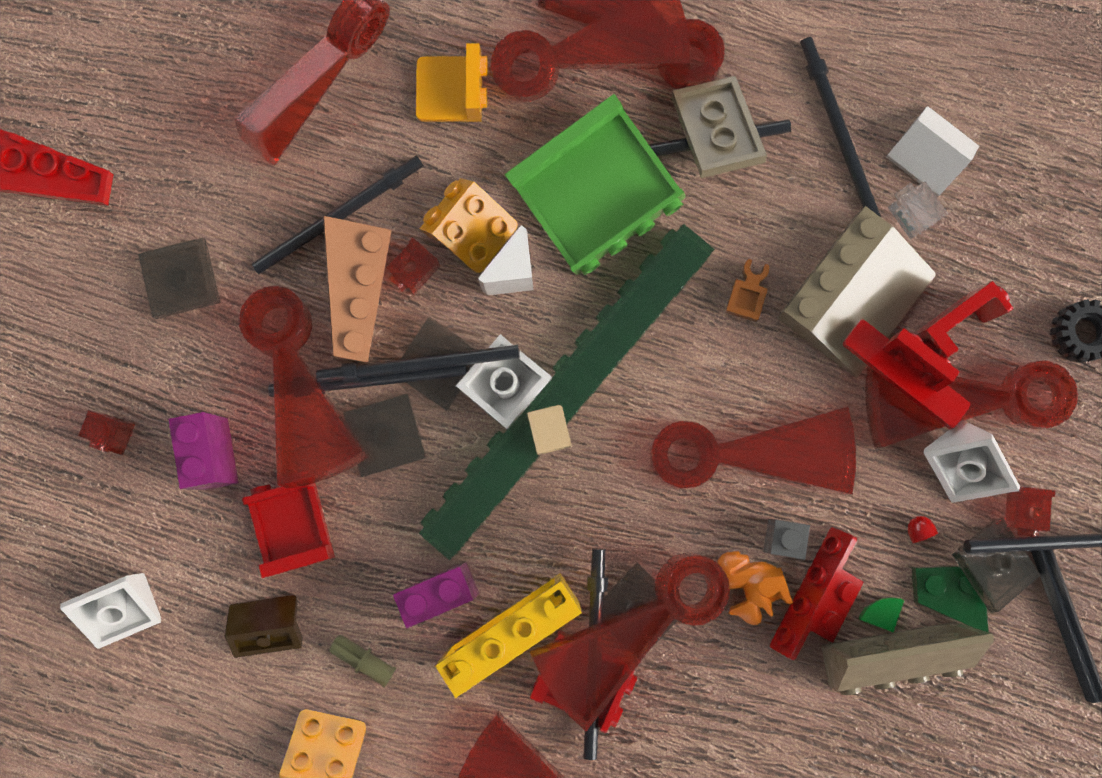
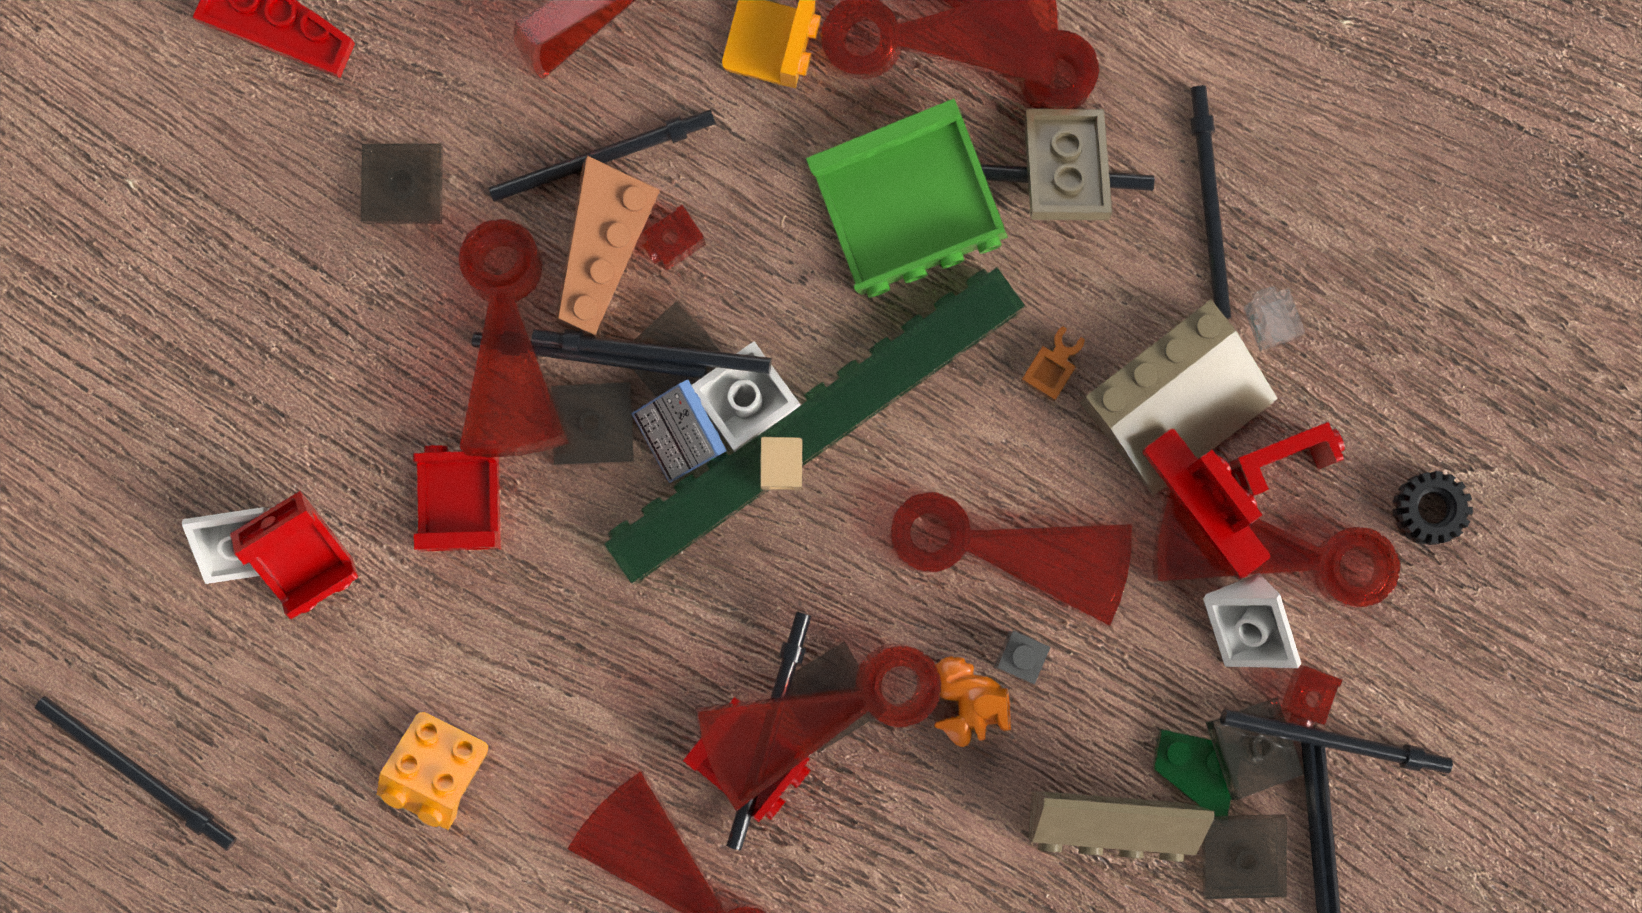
camera: 10 degrees right, 0 degrees up
clear red brick [78,410,135,455] -> none
magenta brick [168,412,239,490] -> none
dark brown panel [224,595,303,658] -> none
olive axle [329,635,397,688] -> none
magenta brick [393,562,479,629] -> none
light orange bracket [419,178,518,273] -> none
yellow window [435,573,582,698] -> none
white slope [478,225,533,295] -> none
red bracket [770,527,864,661] -> none
green tile [858,597,904,633] -> none
white slope [886,106,979,197] -> none
red hinge [907,516,939,543] -> none
none -> red panel [230,490,358,619]
none -> tile [631,380,727,483]
none -> clear smoke plate [1203,814,1287,899]

